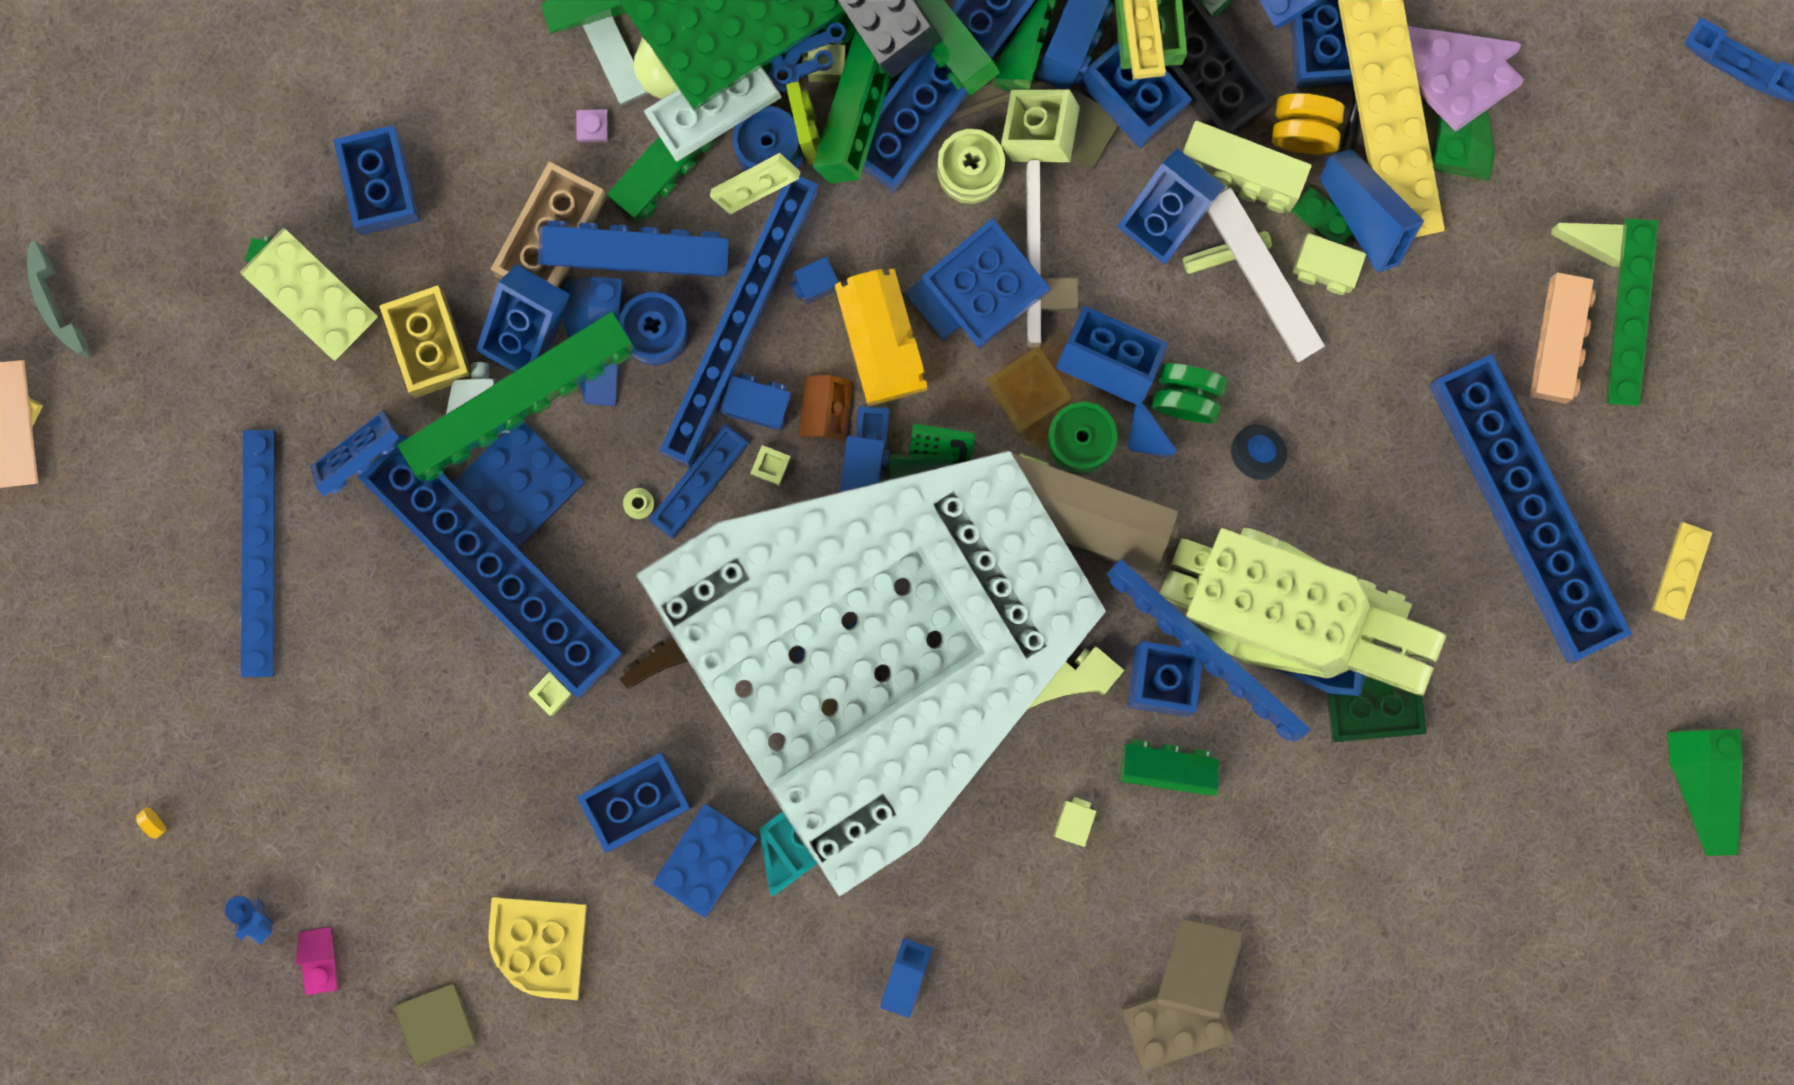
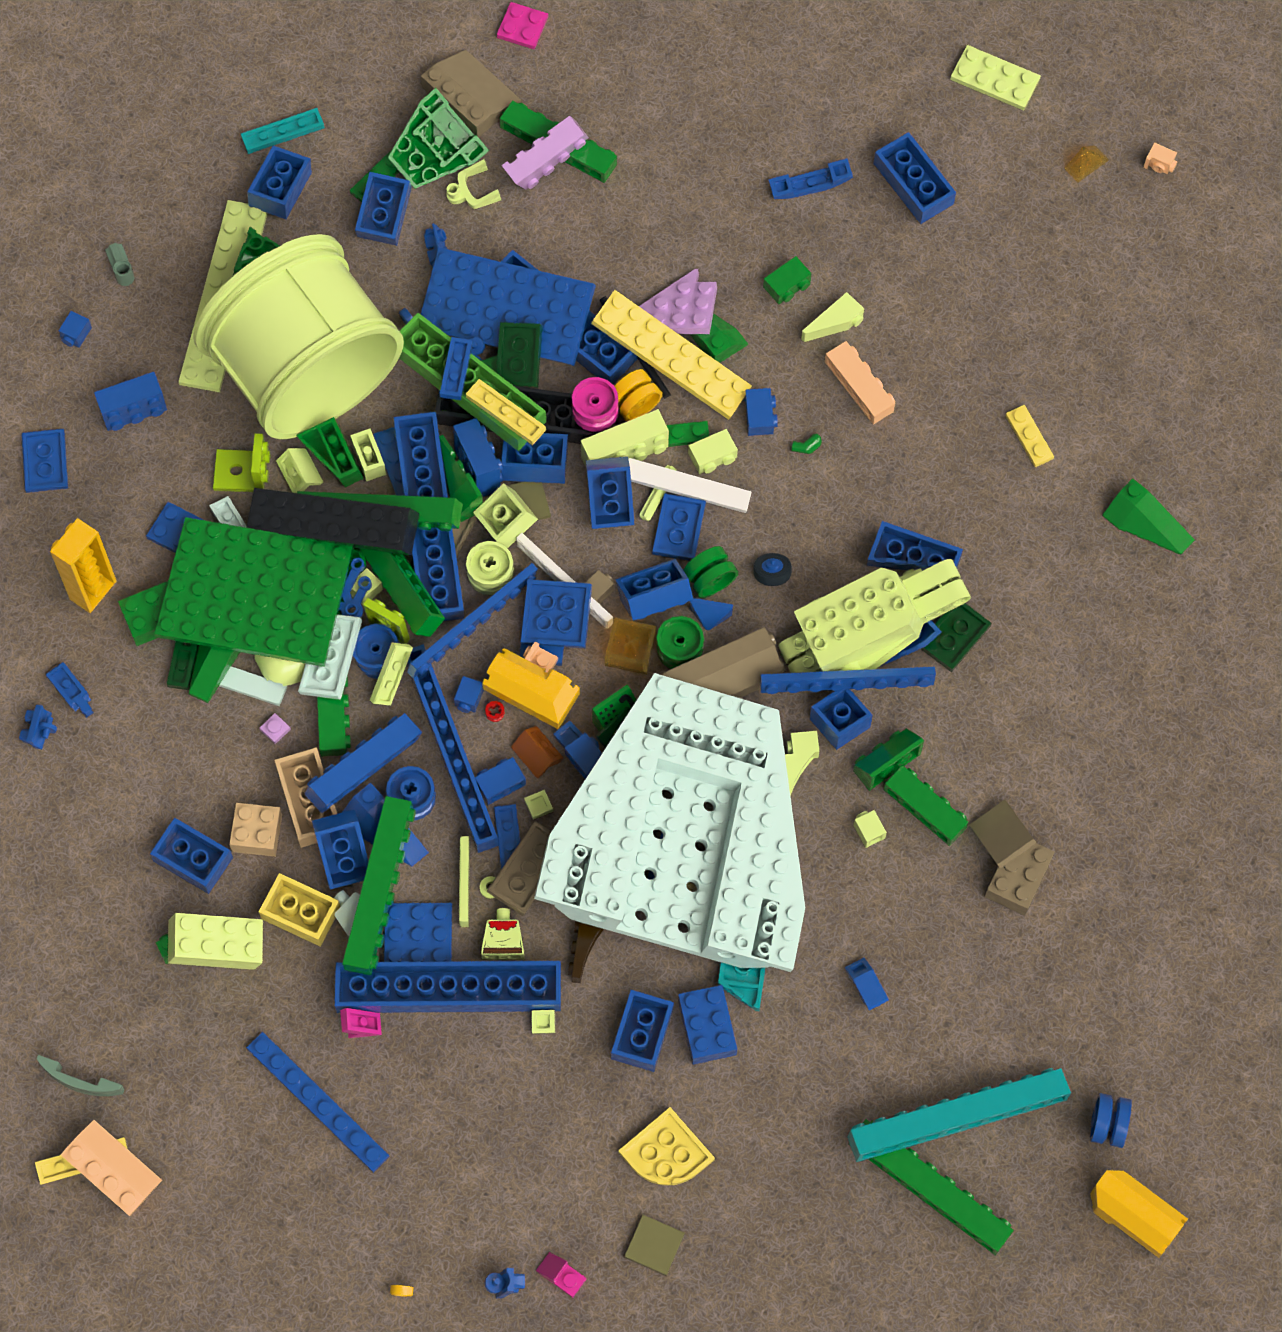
camera: 45 degrees left, 15 degrees down
blue plate [310,410,399,496] -> none
blue slope [1319,149,1424,273] -> none
blue brick [1429,354,1632,663] -> none
green plate [1606,218,1658,406] -> none
none -> tan brick [229,803,282,857]
none -> dark pink slope [340,1008,382,1038]
none -> blue plate [407,563,538,678]
none -> yellowish green tile [459,836,470,927]
none -> yellowish green torso [481,908,524,960]
none -> red bush [485,701,505,722]
none -> dark tan tile [487,821,551,916]
none -> light nougat bracket [523,642,558,672]
none -> dark pink wheel [572,377,618,432]
none -> blue plate [652,493,706,561]
none -> blue brick [745,388,778,436]
none -> green brick [763,256,812,305]
none -> green arm [792,434,822,454]
none -> blue wedge [867,521,963,571]
none -> green brick [884,765,969,847]

